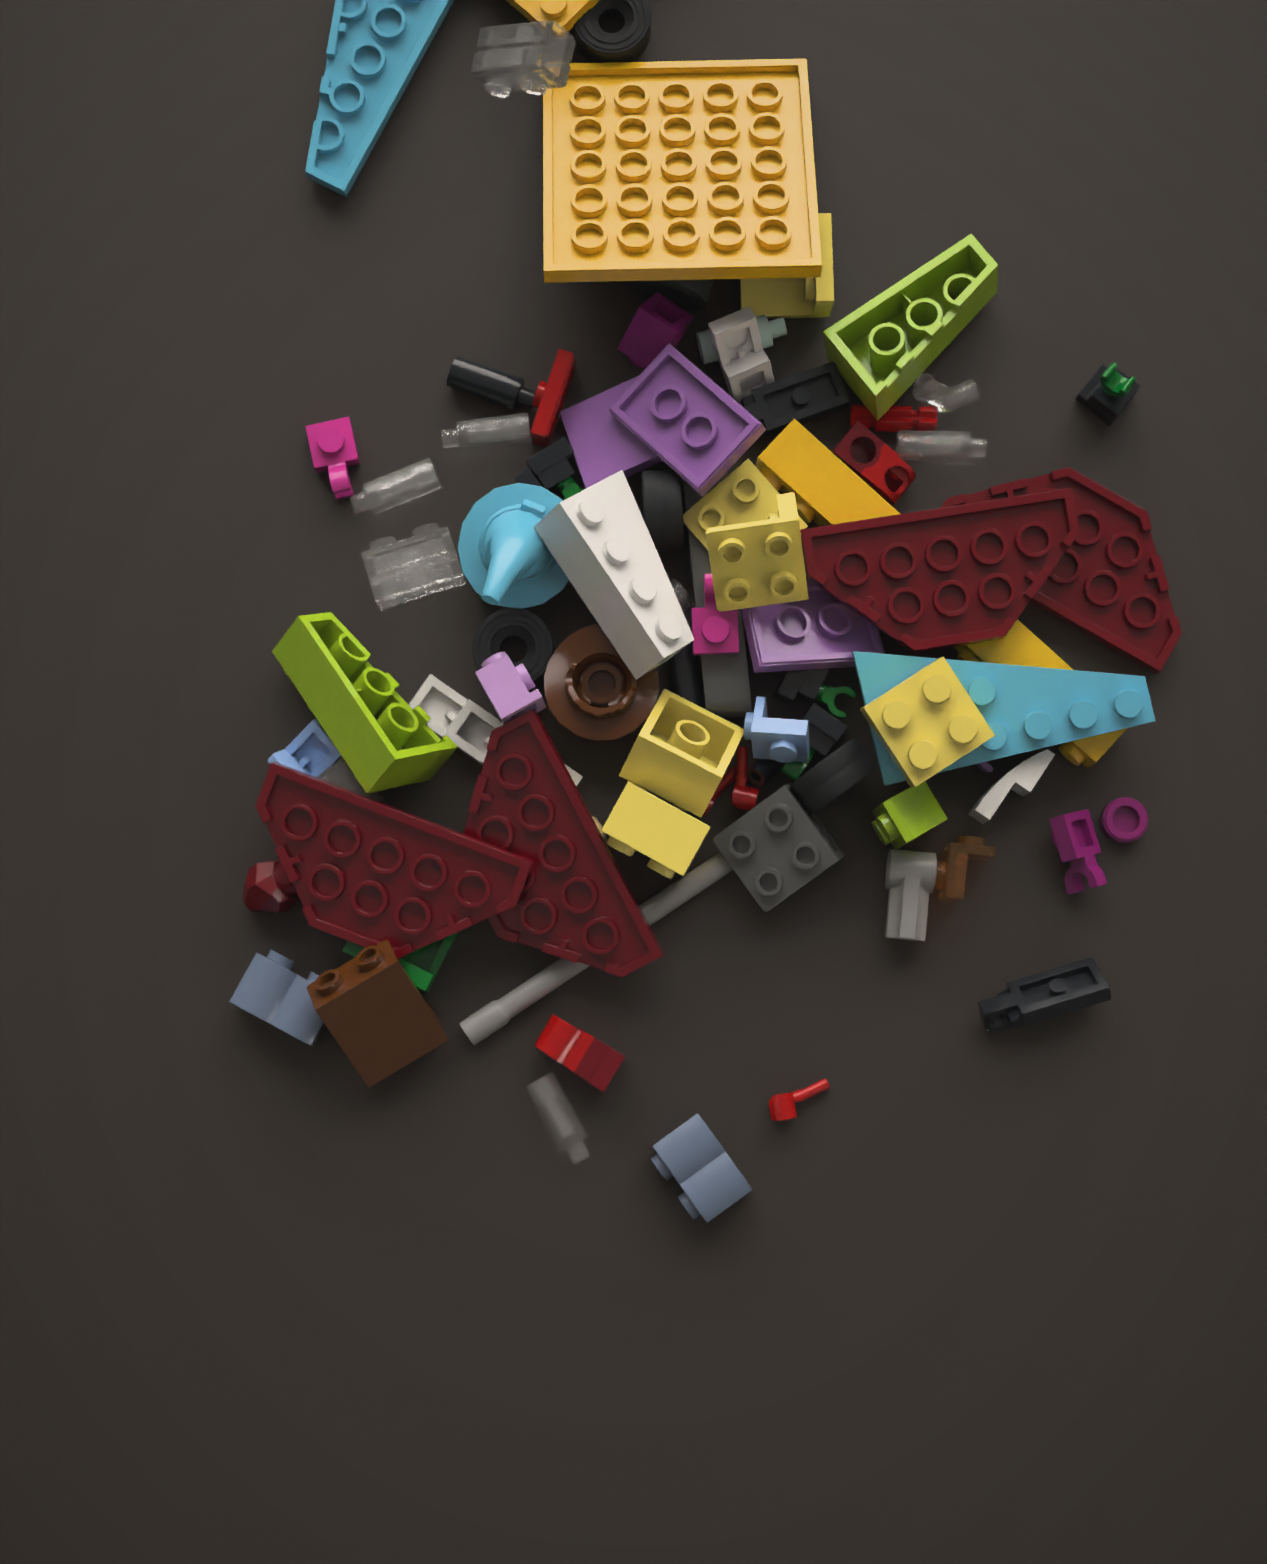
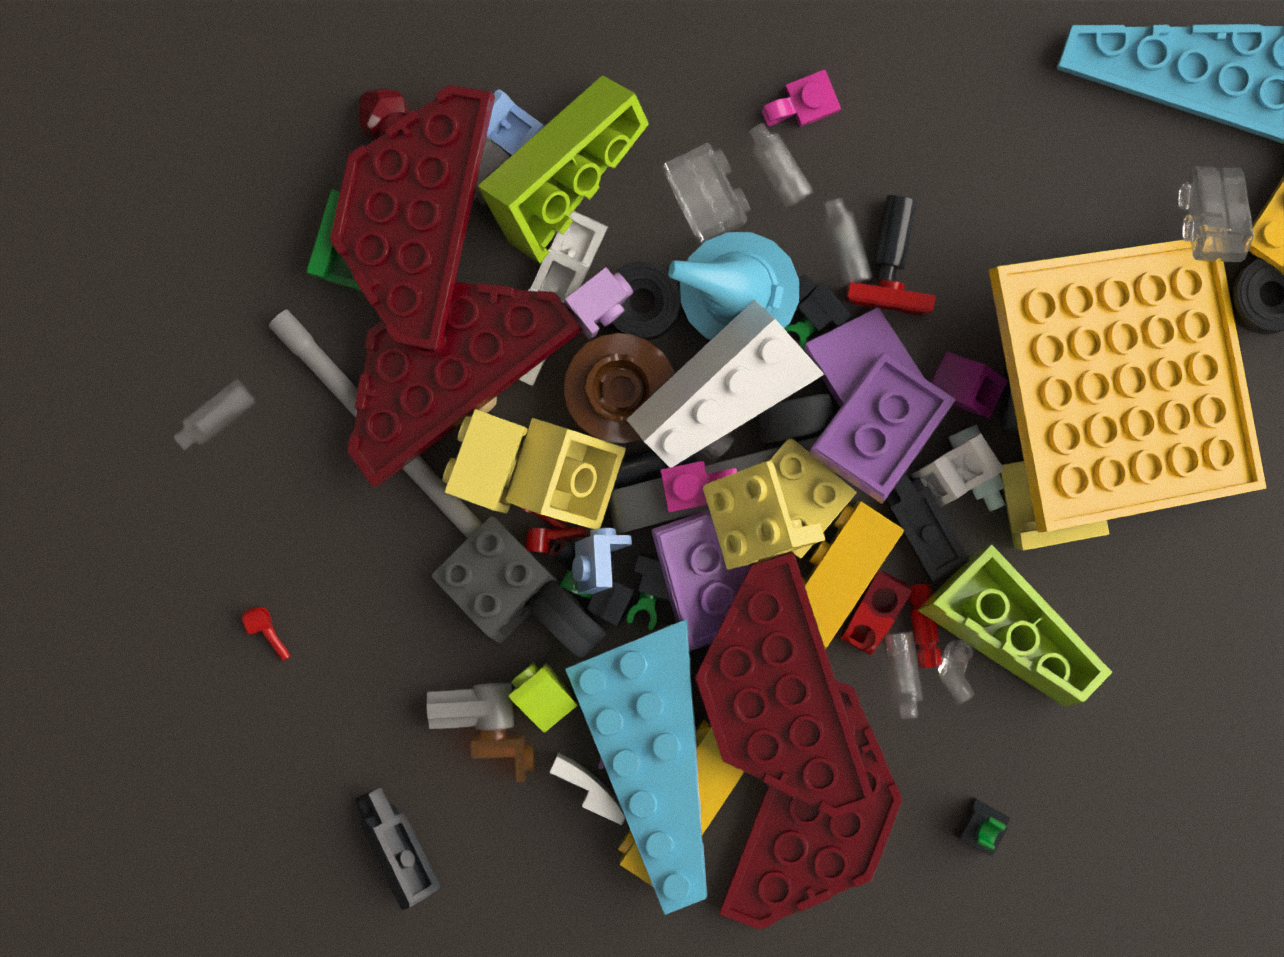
camera: 80 degrees right, 5 degrees up
sand blue brick [229,950,325,1046] -> none
reddish brown panel [307,940,449,1088] -> none
leg [534,1014,626,1093] -> none
sand blue brick [651,1113,752,1223] -> none
light yellow brick [860,656,995,787] -> none
magenta plate [1049,809,1107,895] -> none
magenta tile [1100,797,1148,843] -> none

